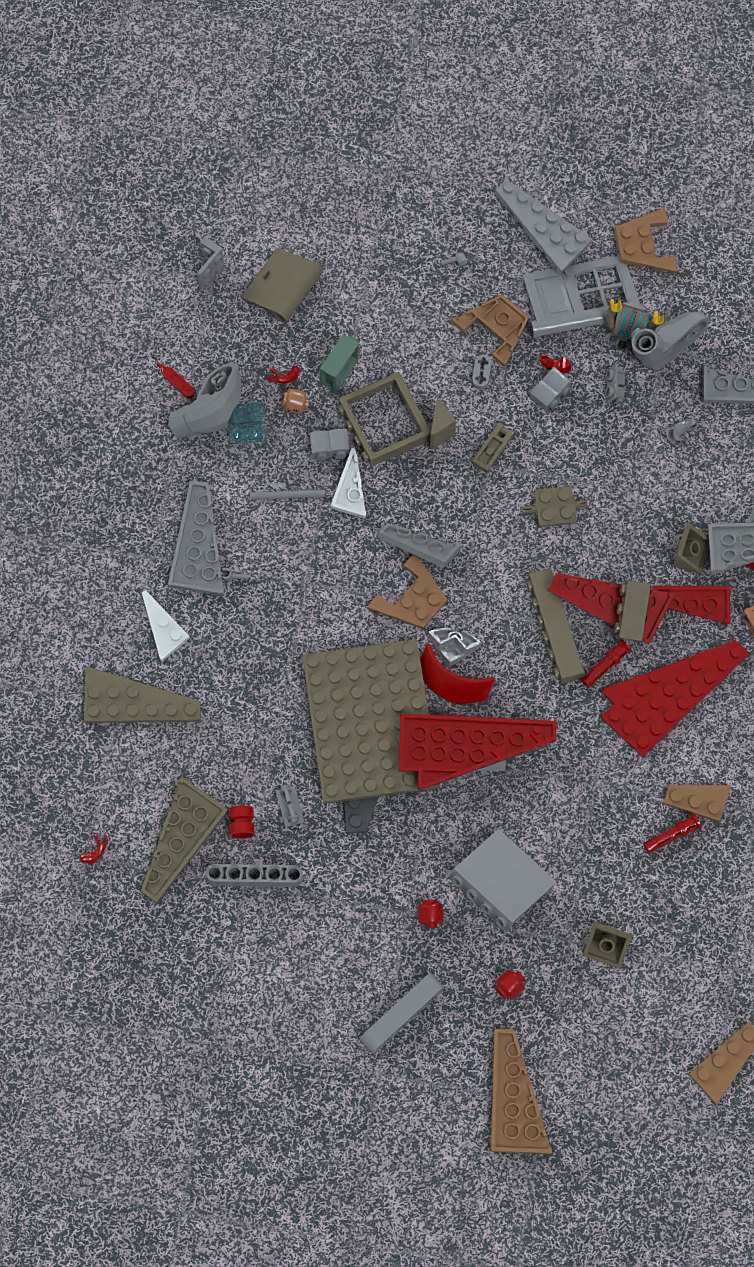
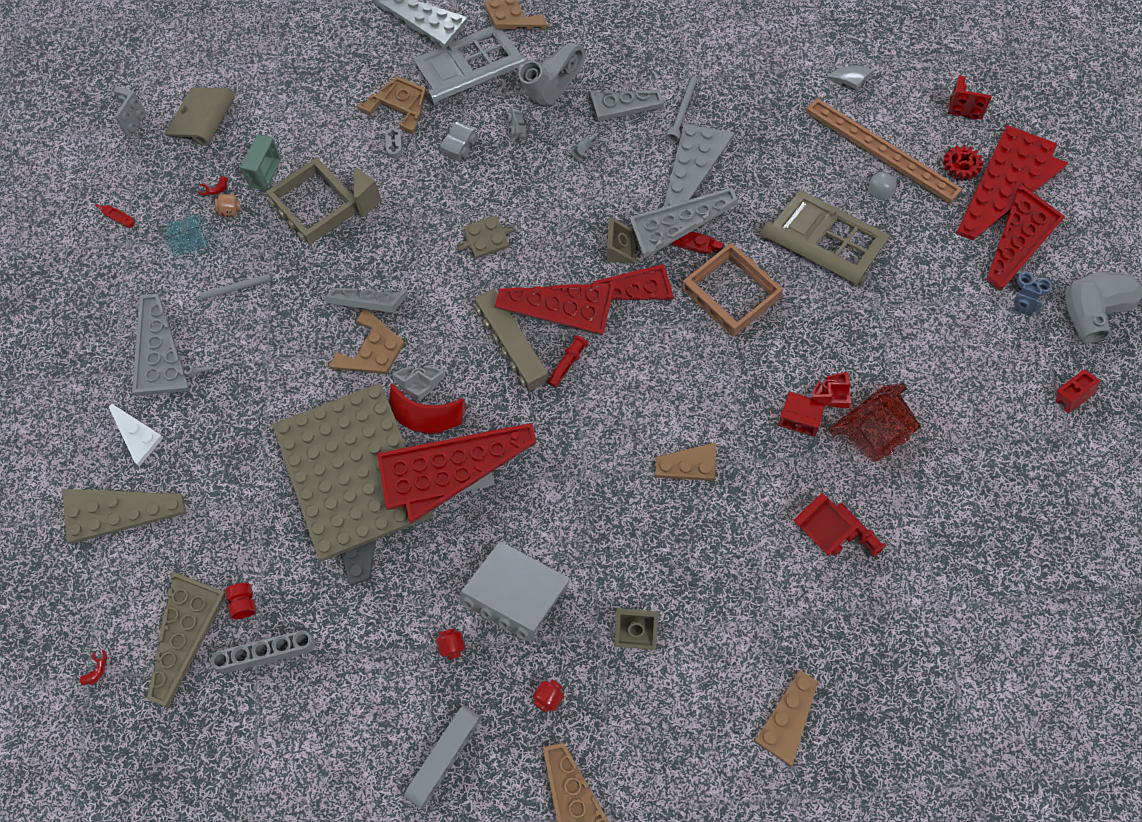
camera: 10 degrees left, 5 degrees down
light grey piece [168,363,241,440] -> none
light grey hinge [276,785,305,827] -> none
light grey brick [310,429,350,461] -> none
white wing [331,448,366,519] -> none
light grey hand [441,252,467,266] -> none
dark tan plate [472,422,516,473] -> none
red piece [539,354,572,374] -> none
red wing [601,640,750,758] -> none
torso [605,299,664,349] -> none
dark tan brick [614,580,651,642] -> none
red pin [643,813,702,854] -> none

